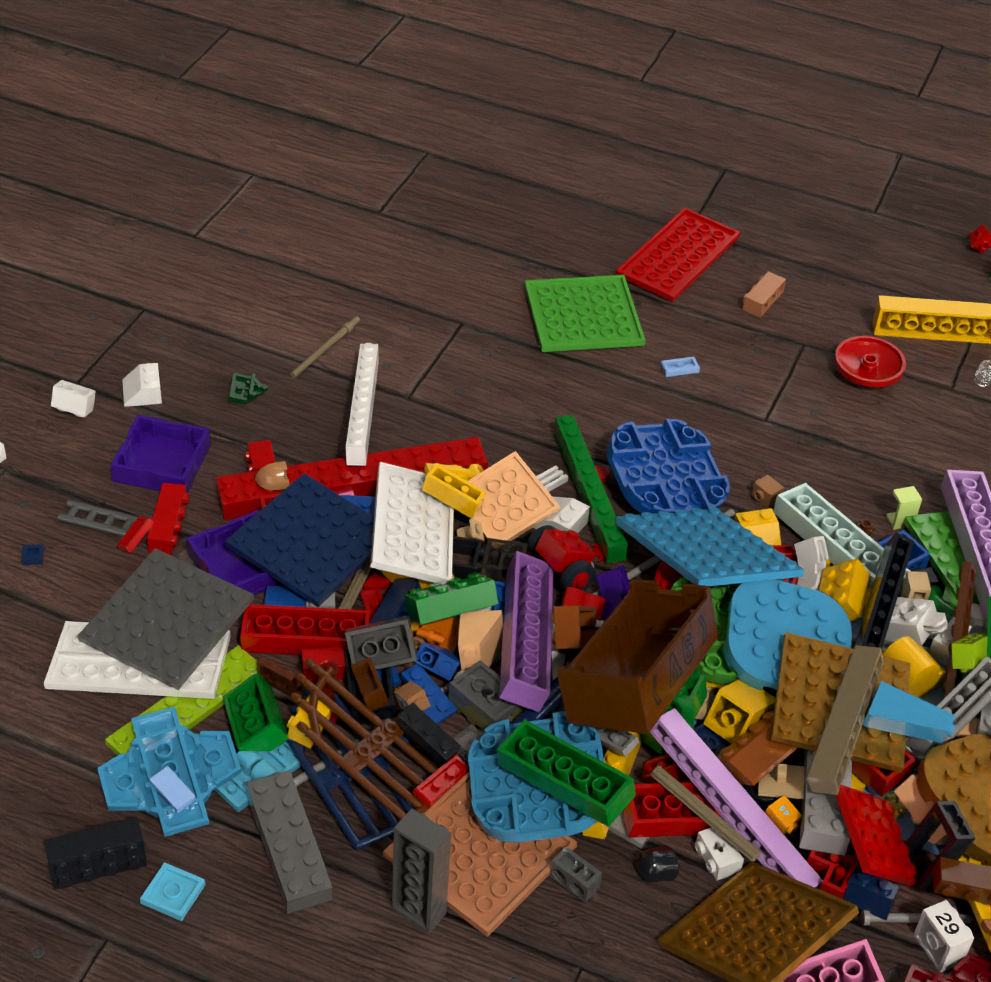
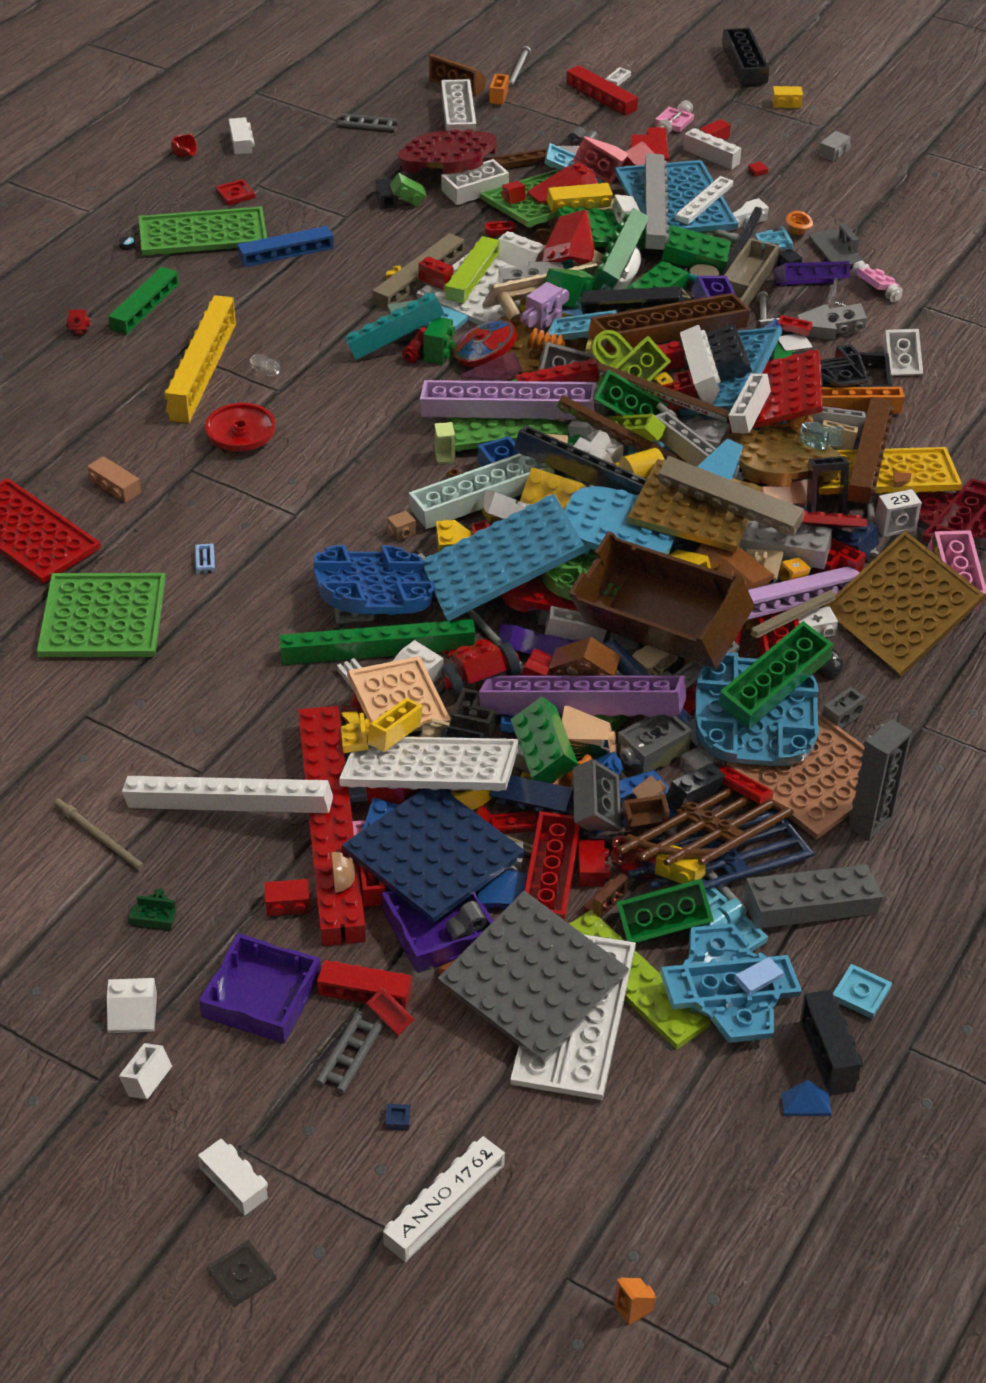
camera: 80 degrees left, 0 degrees up
none -> dark grey axle [446,901,487,941]
none -> blue slope [781,1080,831,1116]

